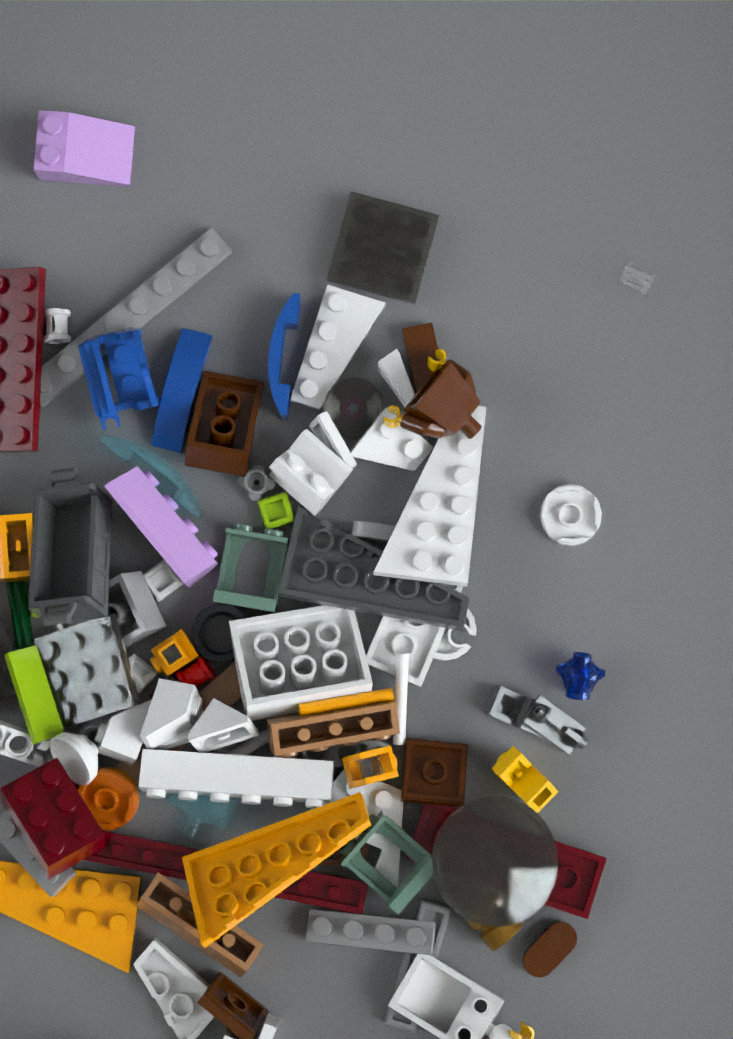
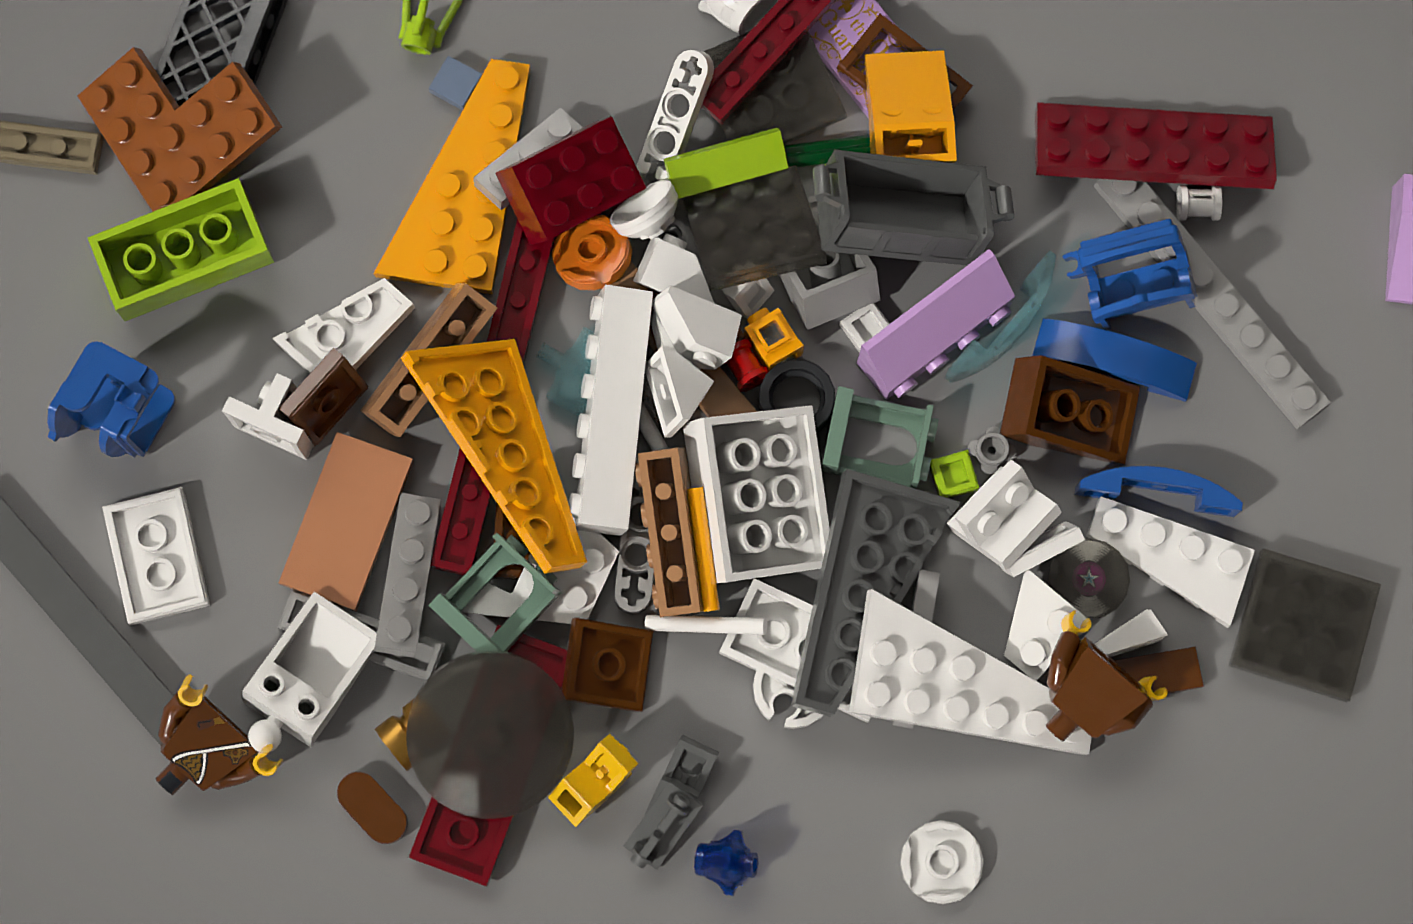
camera: 90 degrees right, 5 degrees down
light orange window [342,745,399,789] -> none
none -> nougat tile [278,432,414,612]

